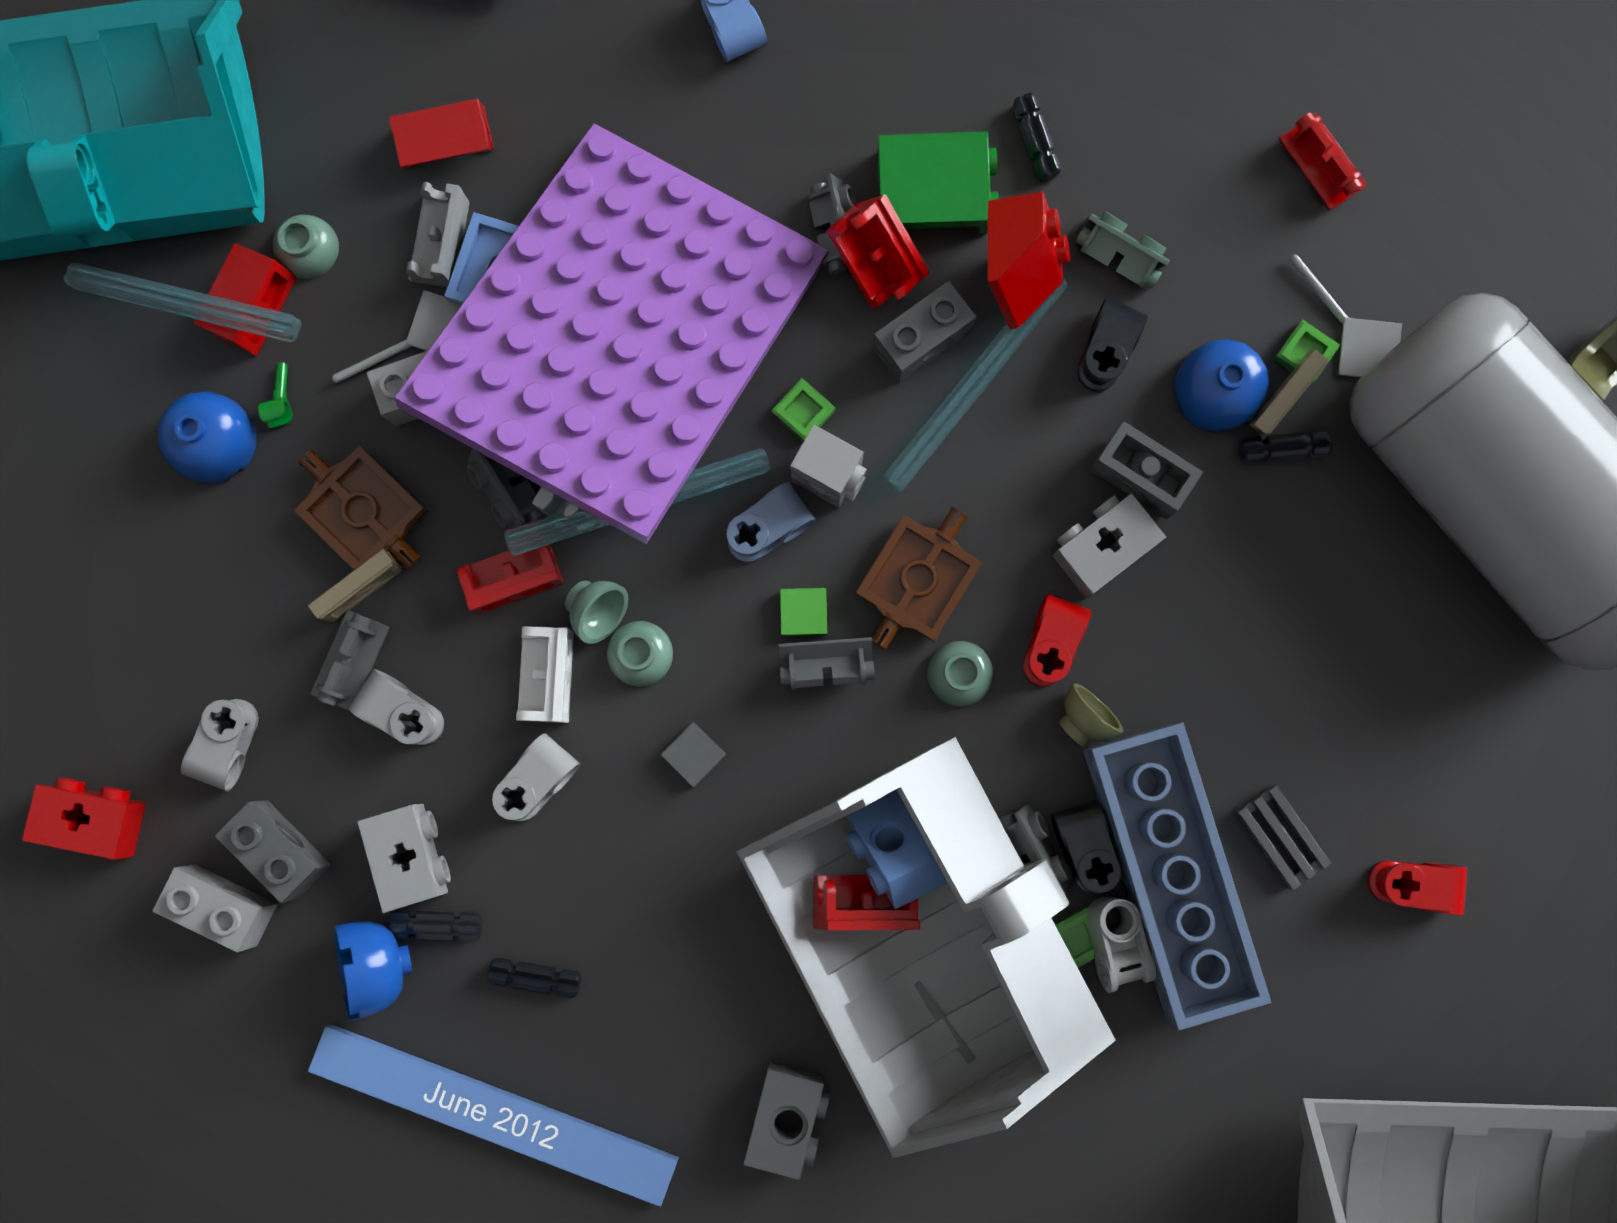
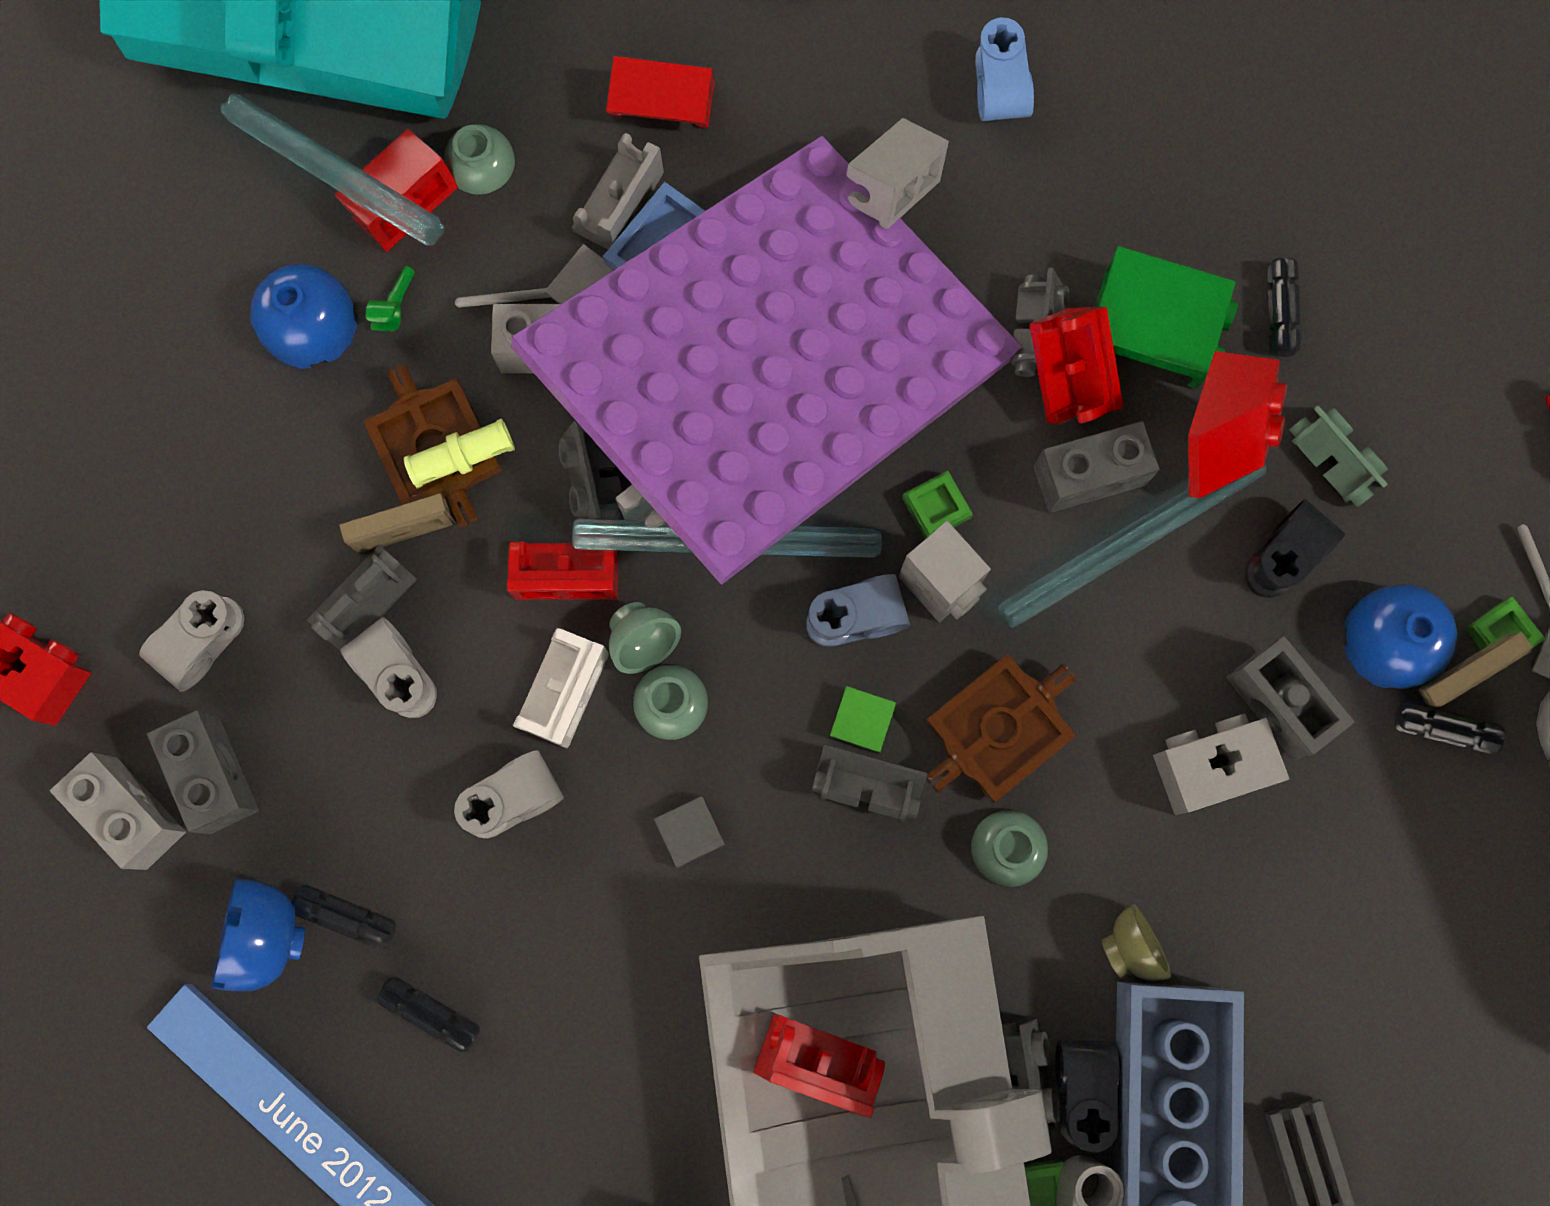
camera: 15 degrees right, 5 degrees down
light grey brick [357,804,451,913] -> none
medium blue brick [845,790,946,909] -> none
red piece [1023,594,1092,687] -> none
none -> yellowish green pin [404,418,515,488]
none -> light grey hinge [846,118,949,229]

